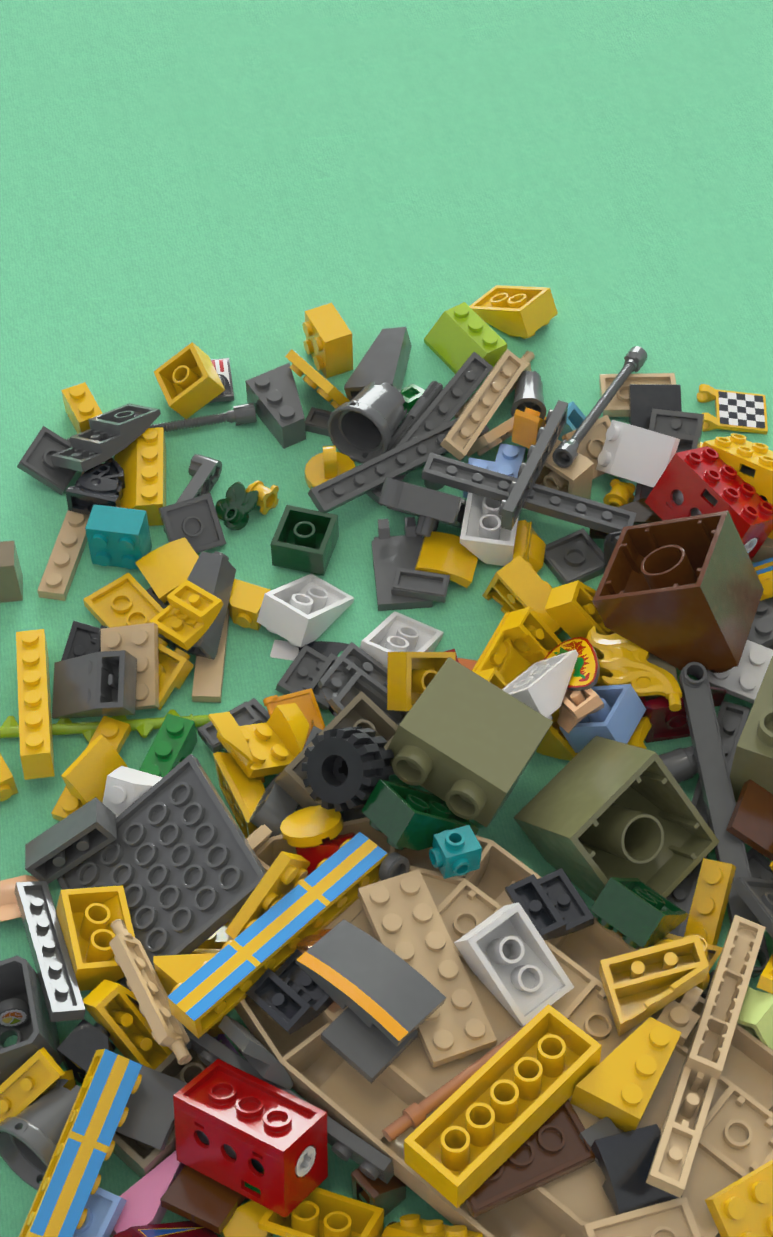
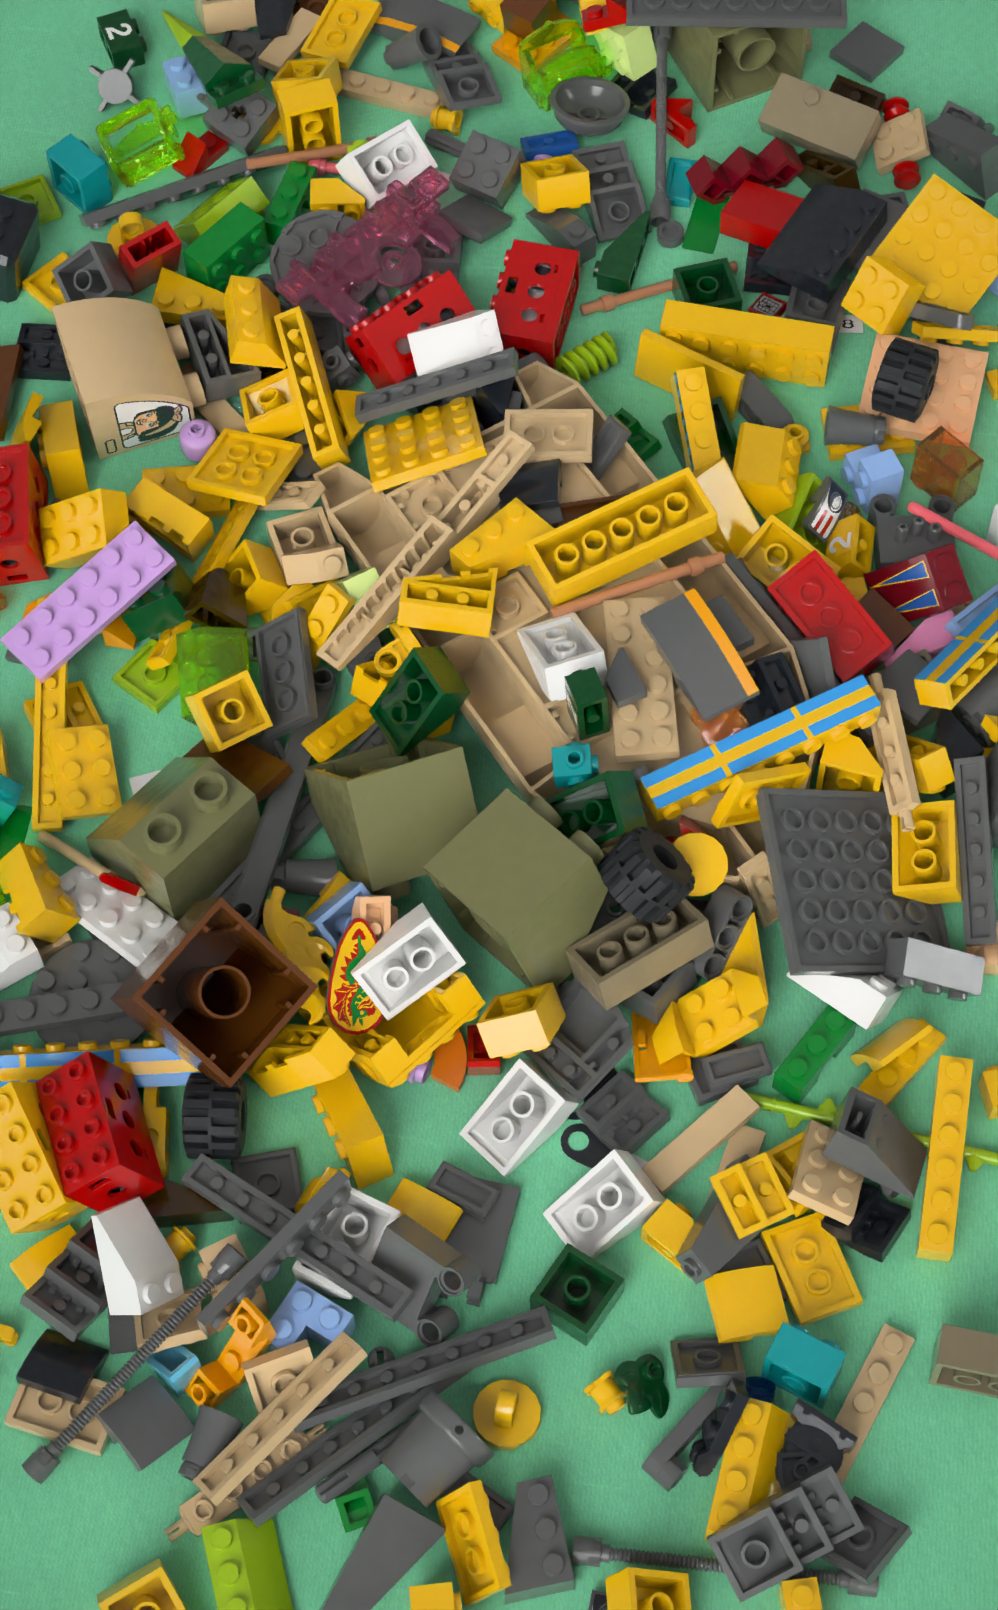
camera: 160 degrees left, 10 degrees up
black slope [505,868,594,940] -> none
none -> dark grey slope [96,1375,194,1472]
none -> dark green brick [564,667,610,741]
none -> dark grey tile [605,647,647,708]
none -> tan tile [642,1084,760,1196]
none -> black hinge [689,1378,750,1477]
none -> clear blue tile [745,1376,776,1403]

